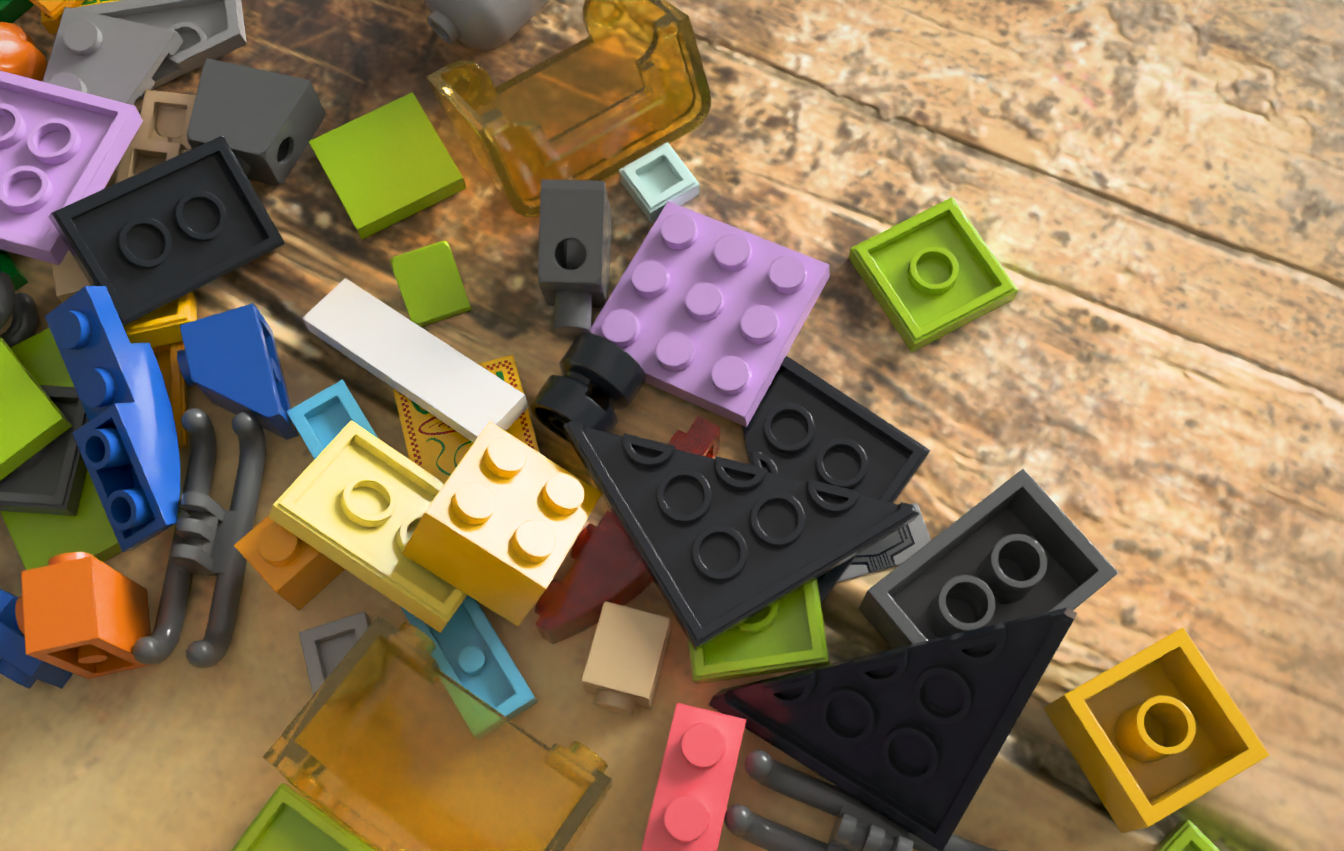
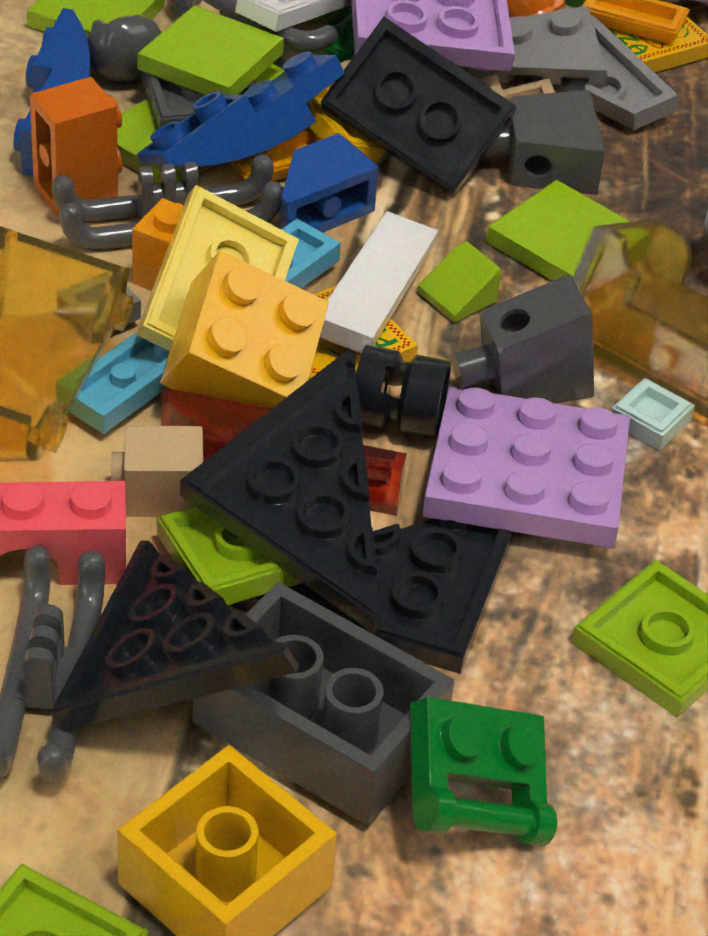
camera: 65 degrees right, 25 degrees down
none -> green plate [410,697,557,846]

